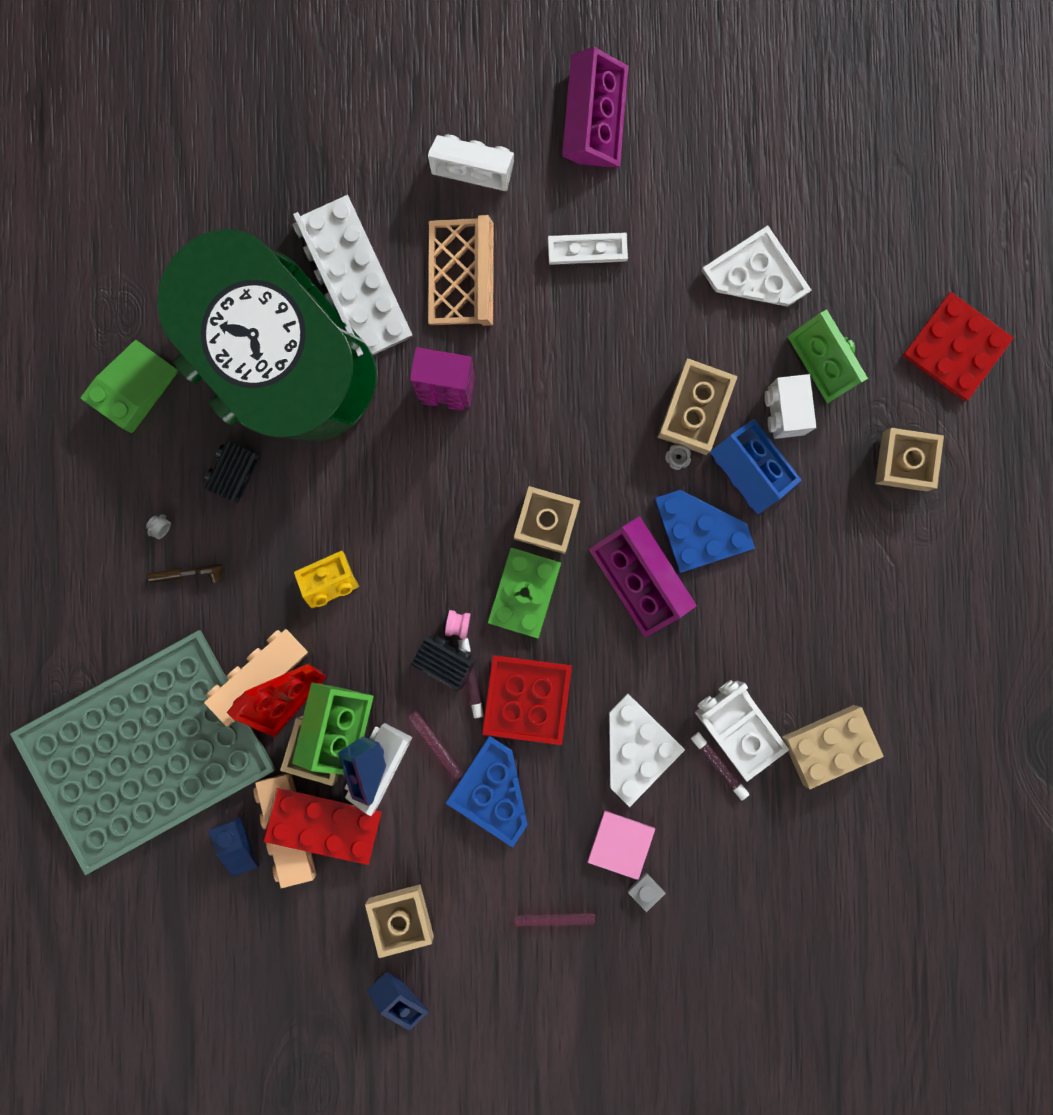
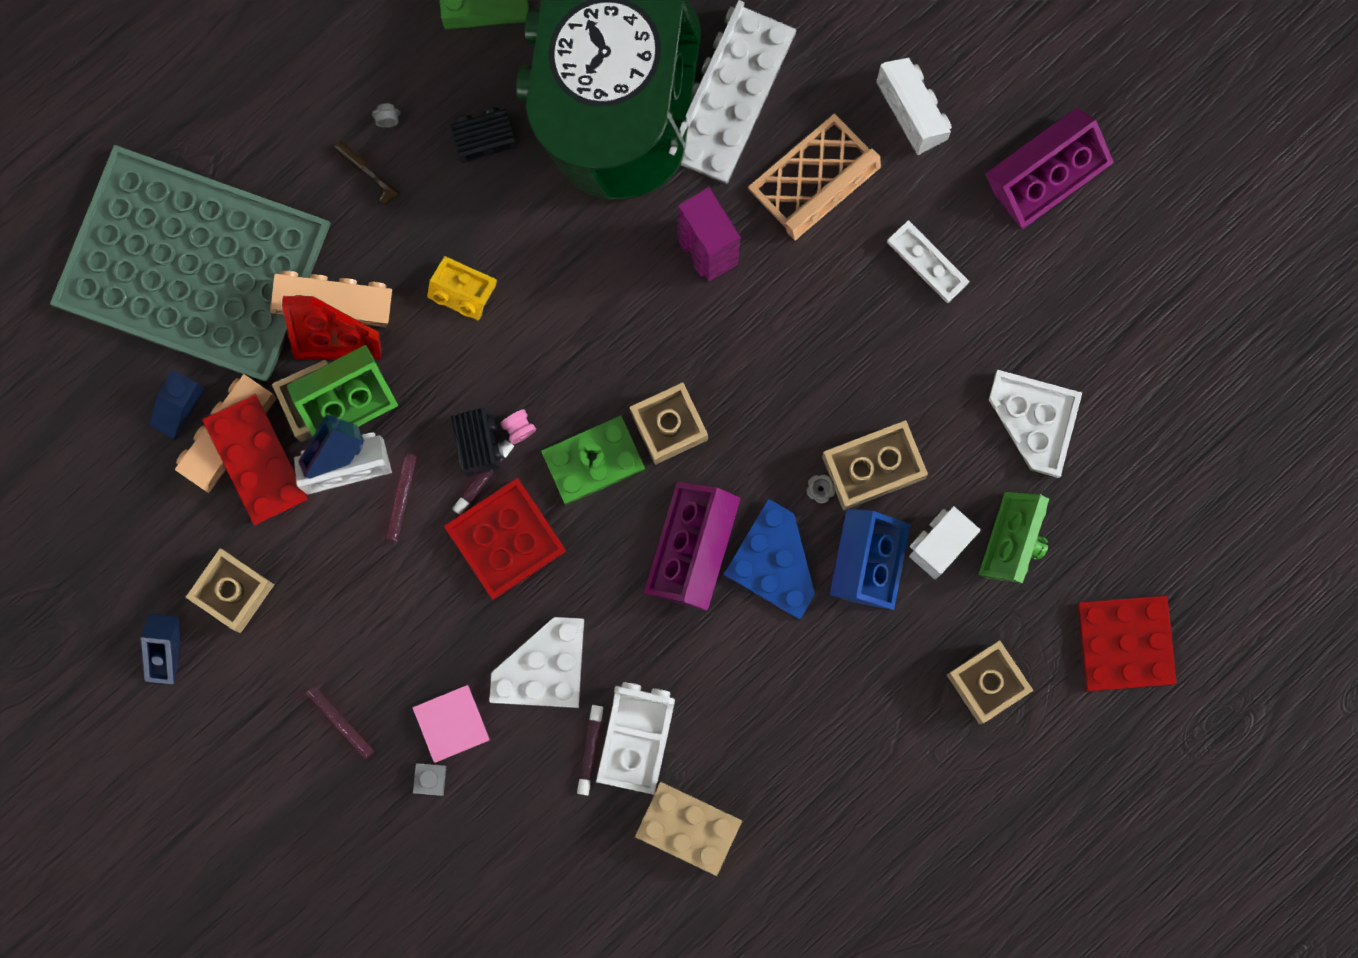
camera: 55 degrees right, 5 degrees down
blue plate [446,736,527,848] -> none

